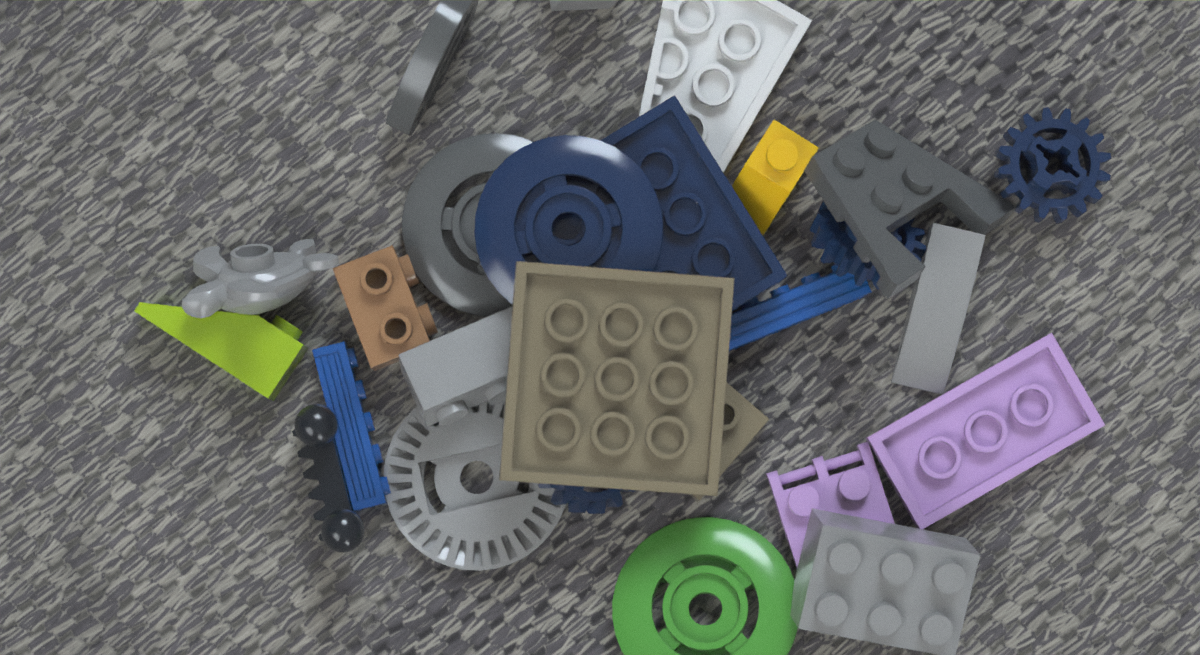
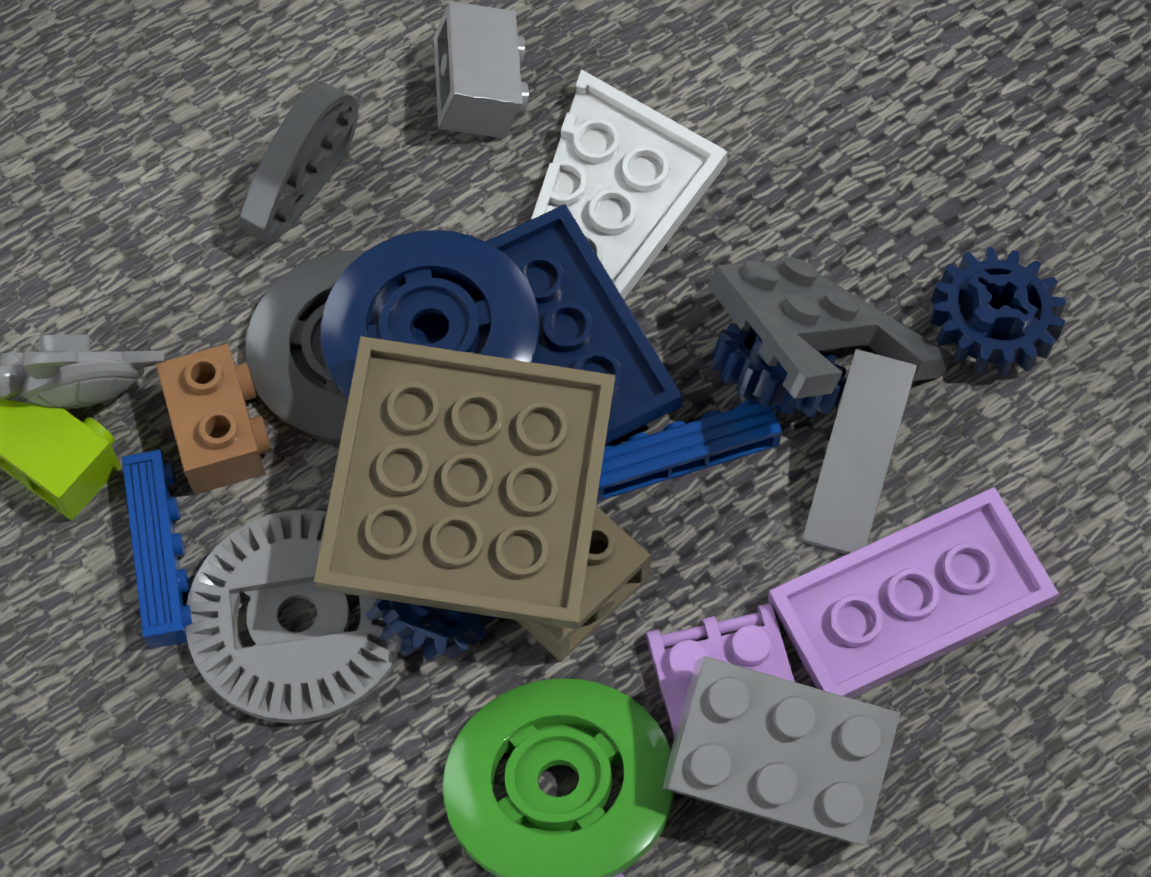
camera: 10 degrees right, 20 degrees down
black gear [292,404,365,553] -> none
light grey brick [398,307,512,427] -> none
yellow slope [732,119,819,235] -> none

